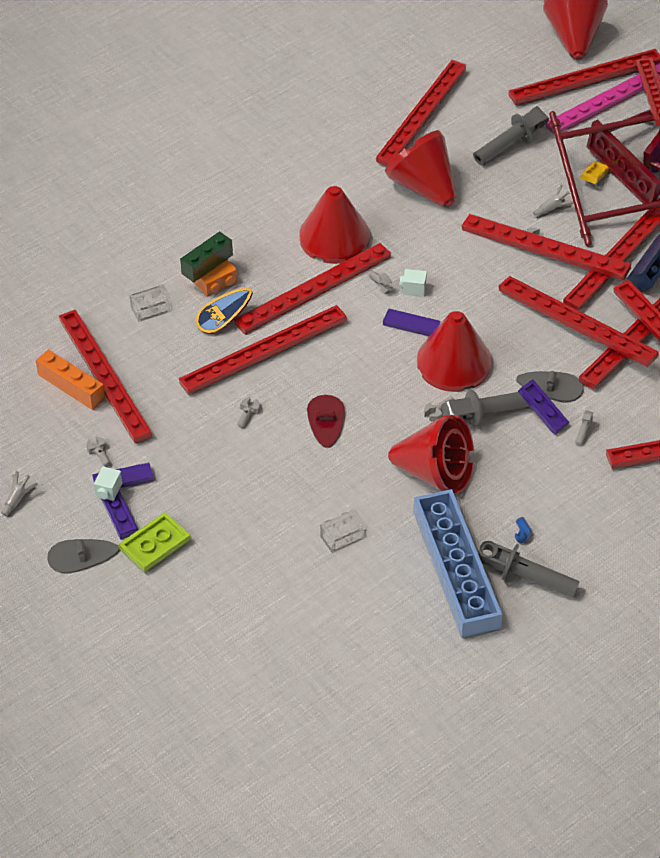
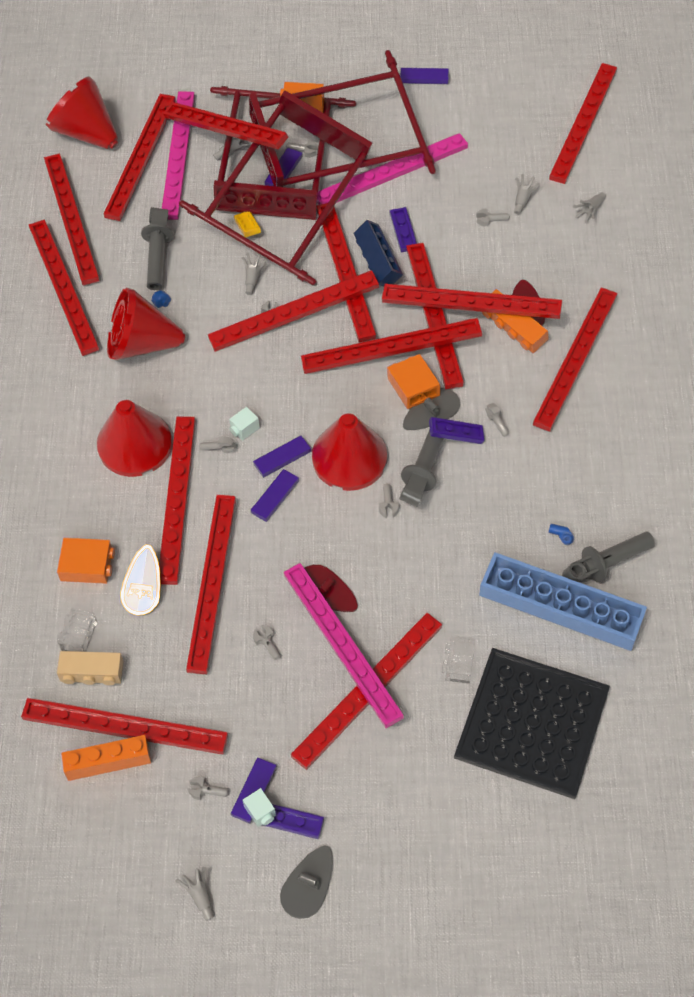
camera: 50 degrees left, 10 degrees up
lime plate [119,512,191,573] -> none
dark green brick [180,231,233,283] -> none
red cone [388,415,474,494] -> none
none -> red plate [44,153,99,286]
none -> tan brick [57,651,124,685]
none -> blue piece [152,290,171,308]
none -> dark purple tile [250,469,299,522]
none -> dark pink plate [283,563,404,728]
none -> red plate [291,613,442,770]
none -> orange brick [387,354,440,409]
none -> black tile [454,648,610,800]

